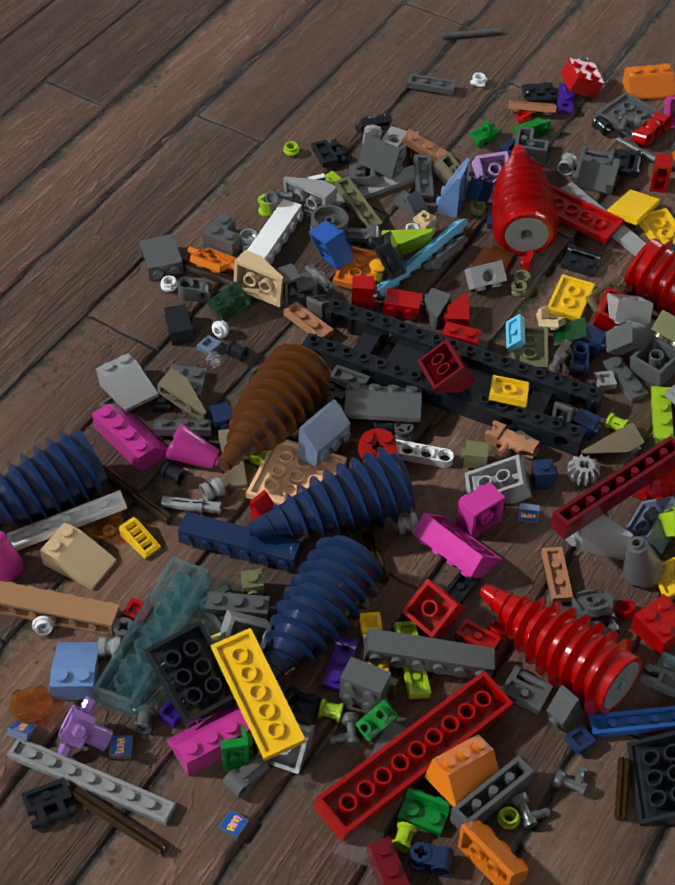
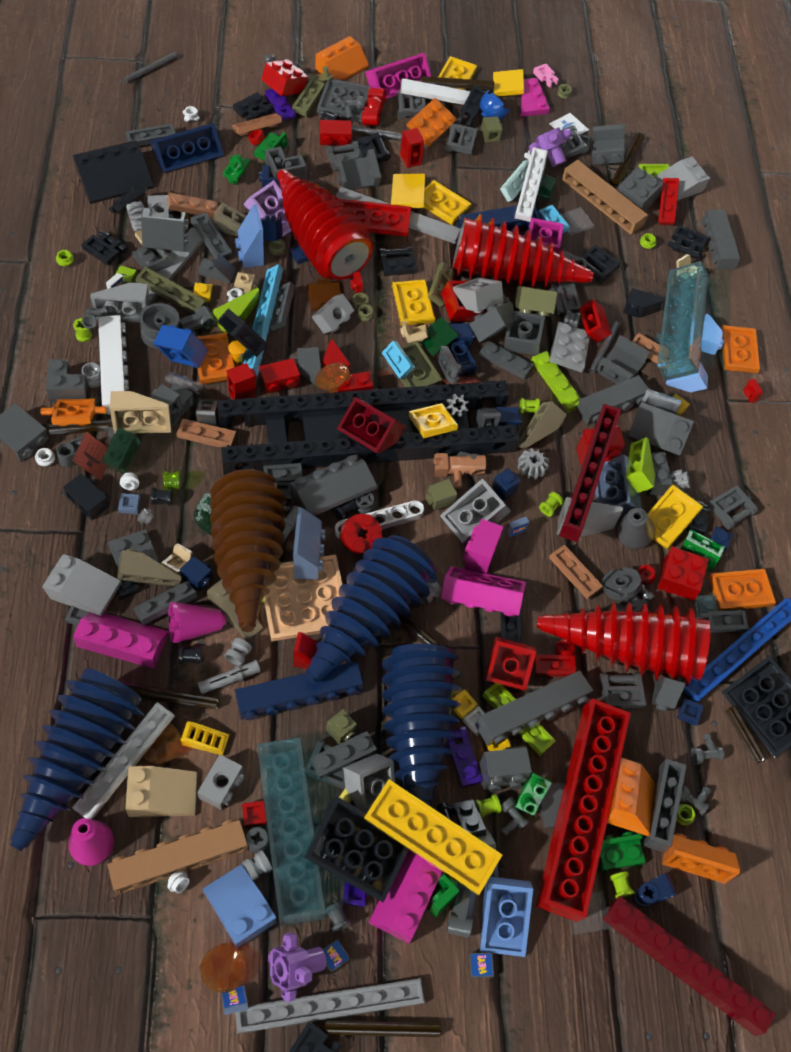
camera: 40 degrees left, 10 degrees up
light grey wheel [557,153,576,176] -> none
light grey plate [593,370,617,390] -> none
none -> clear red sticker [72,432,114,481]
none -> black slope [73,140,154,204]
none -> dark blue slope [149,123,224,173]
none -> tan bracket [161,543,193,575]
none -> clear neon green wheel [163,470,180,490]
none -> yellow plate [193,283,213,302]
none -> light grey brick [197,755,244,810]
none -> olive plate [292,78,325,116]
none -> olive piece [299,66,333,81]
none -> clear orange dish [315,362,351,393]
none -> red brick [319,120,352,146]
none -> light grey gear [446,394,469,416]
none -> medium blue slope [480,877,533,957]

